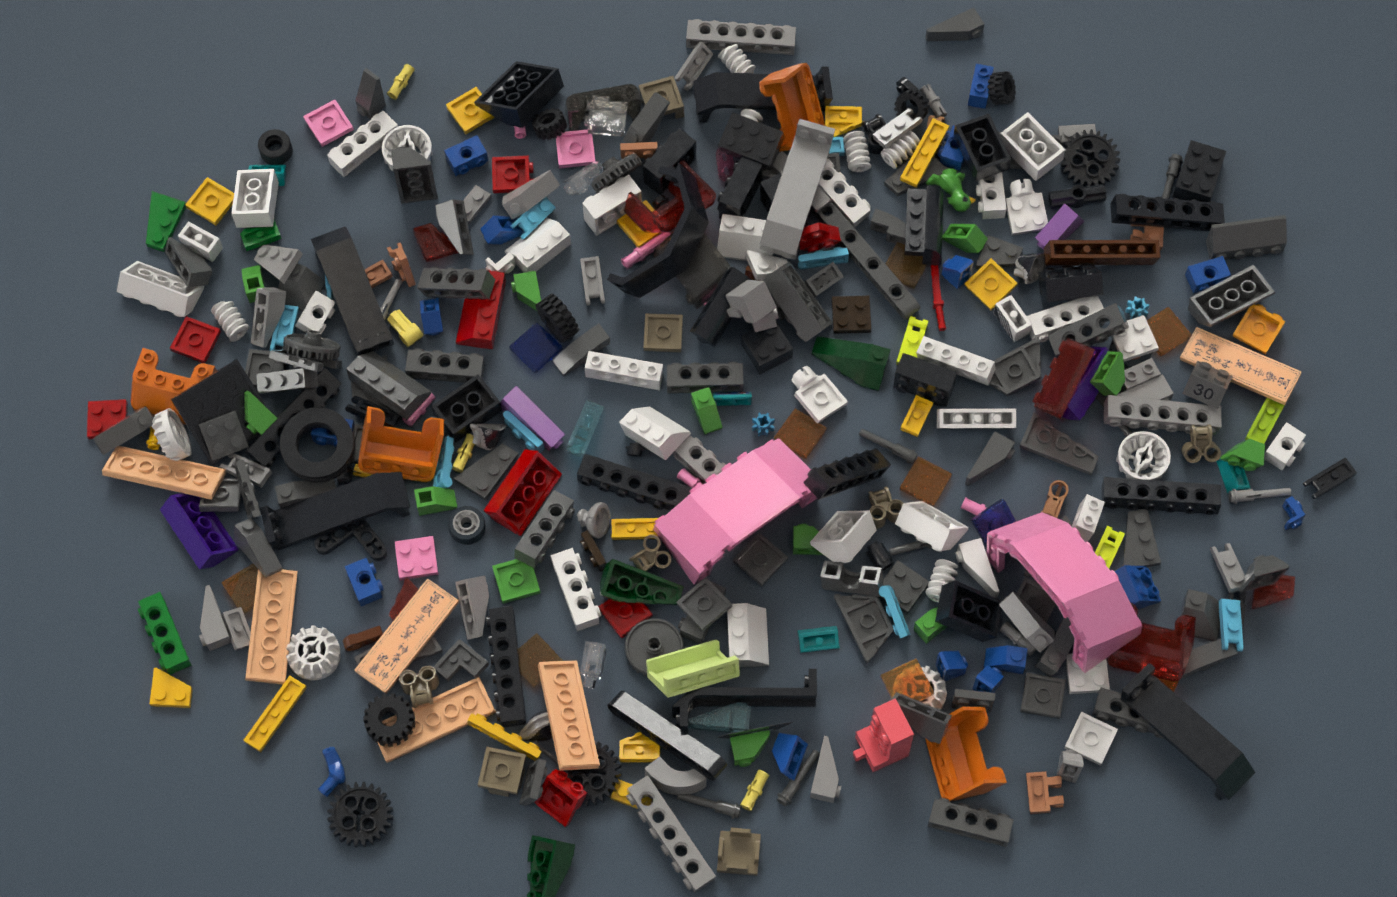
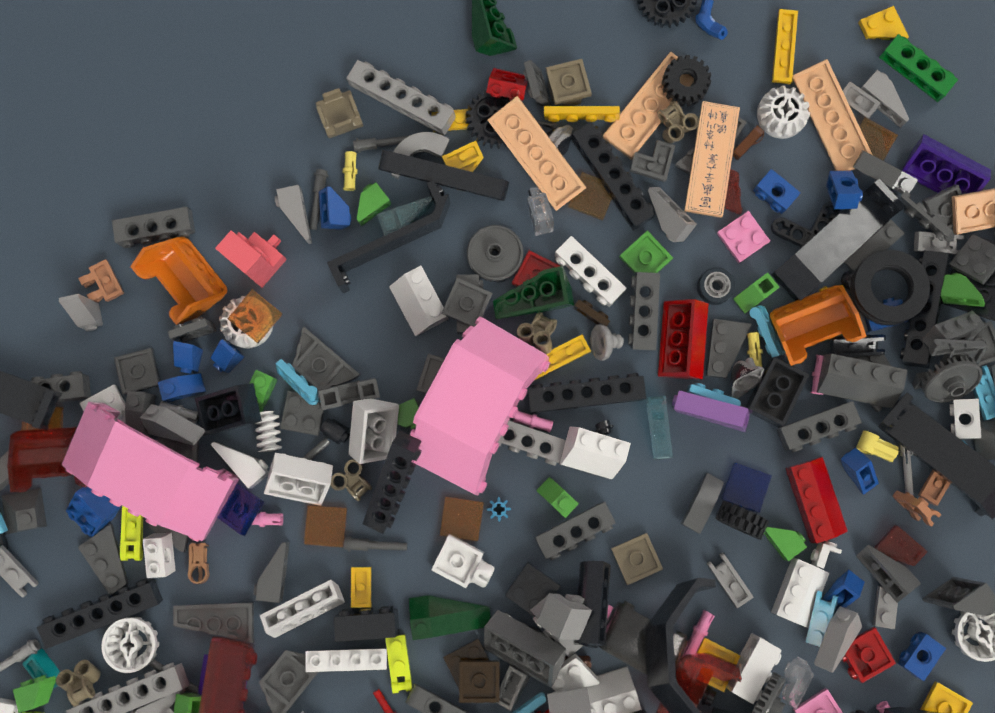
camera: 155 degrees right, 15 degrees up
dark grey brick [417,267,496,299] -> none
white brick [585,351,663,390] -> none
yellowish green panel [646,639,740,698] -> none
teal slope [713,392,752,406] -> none
black piece [718,722,793,739] -> none
teal slope [798,626,840,653] -> none
dark grey slope [891,692,952,744] -> none
white plate [1064,712,1118,766] -> none
none -> dark brown plate [459,660,500,703]
none -> blue brick [826,171,863,209]

